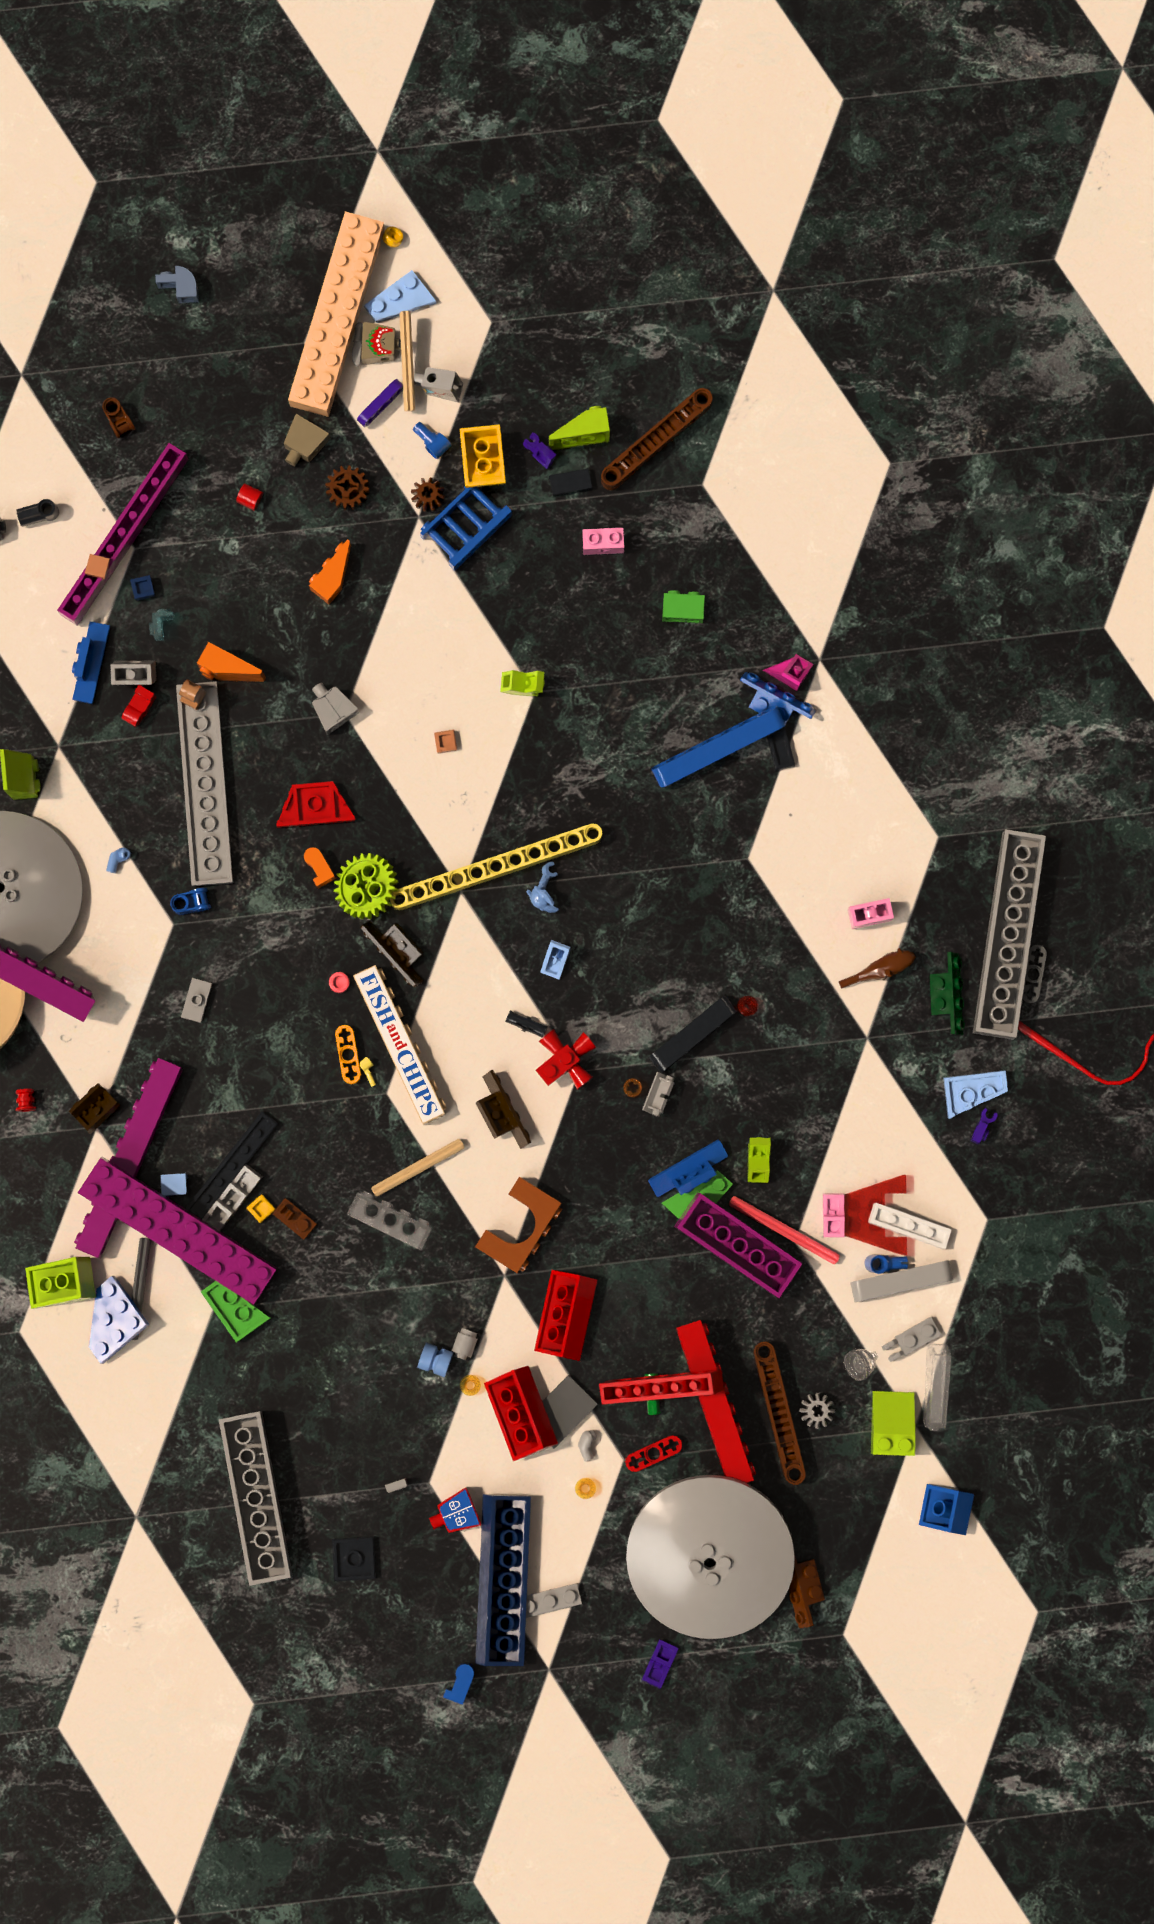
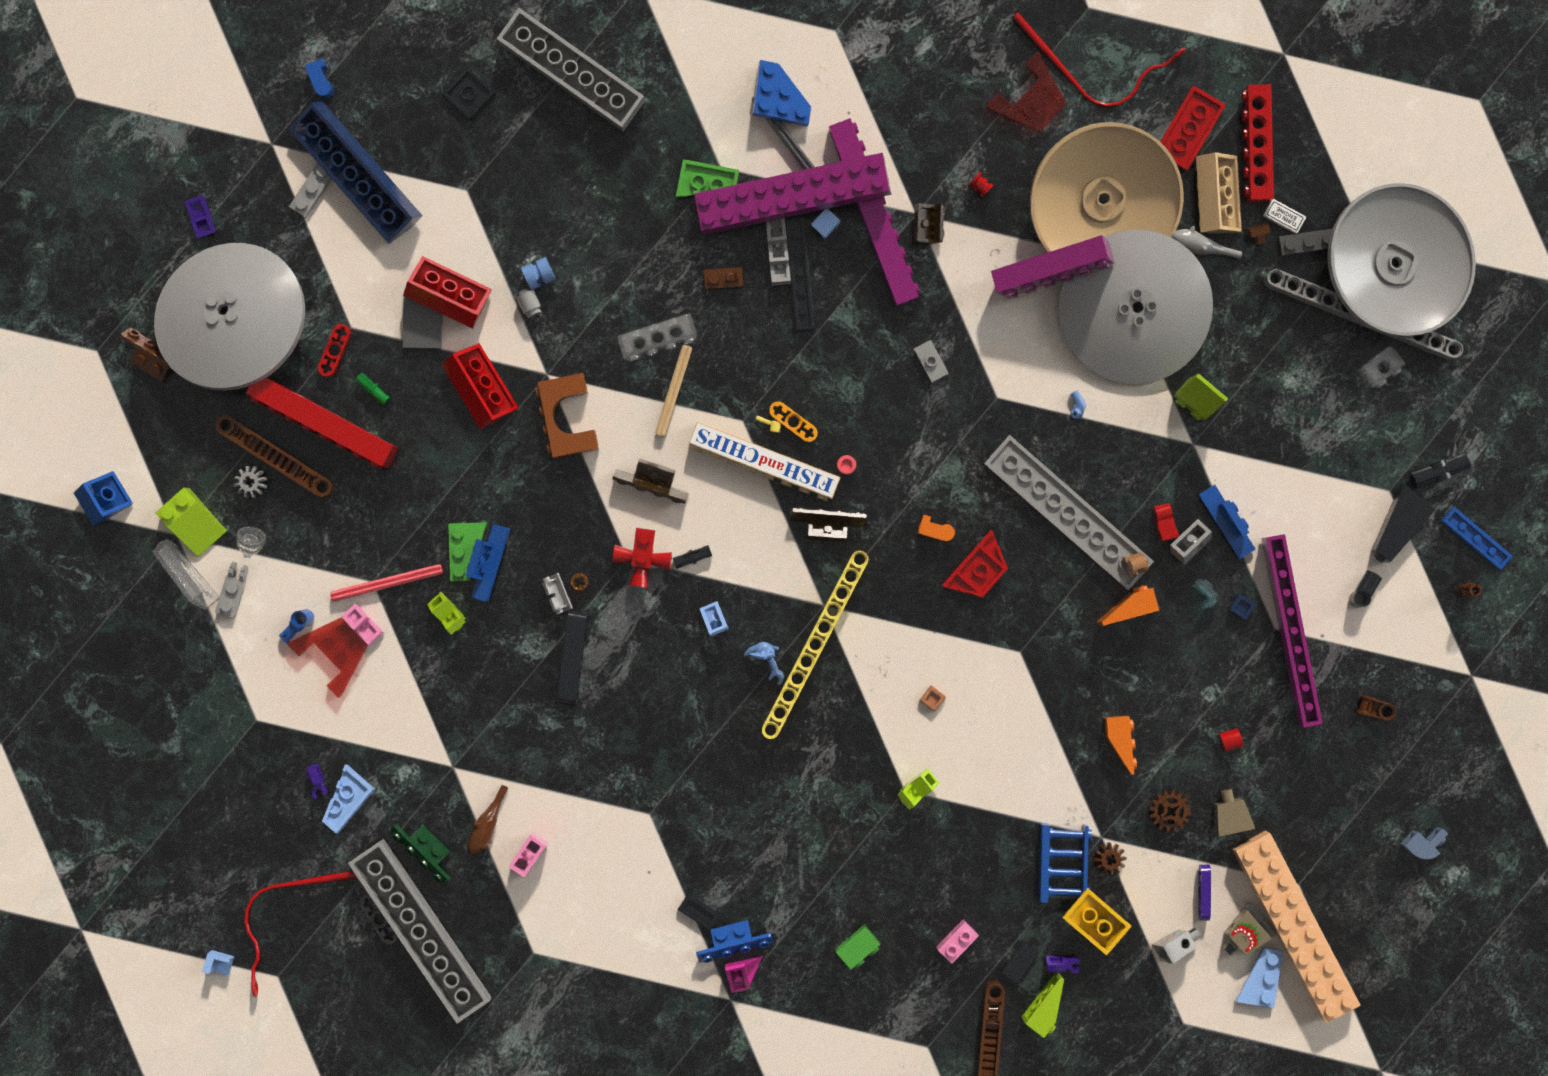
camera: 135 degrees right, 5 degrees up
lime slope [25,1257,96,1309] -> none
nougat tile [85,554,110,579] -> none
blue piece [170,888,212,915] -> none
yellow tile [247,1194,276,1223] -> none
light grey torso [312,683,359,735] -> none
lime gear [334,853,398,920] -> none
yellow tile [382,226,403,247] -> none
light grey tile [385,1478,408,1493] -> none
tan axle [399,311,415,412] -> none
blue pin [413,422,452,460] -> none
blue torso [429,1487,481,1533] -> none
clear yellow plate [460,1375,481,1396] -> none
clear yellow plate [575,1478,596,1499] -> none
light grey arm [578,1430,597,1462] -> none
red brick [599,1369,724,1404] -> none
blue beam [651,706,786,787] -> none
magenta brick [674,1192,802,1298] -> none
clear red plate [737,996,758,1016] -> none
light grey beam [850,1260,953,1302] -> none
white plate [868,1203,952,1249] -> none

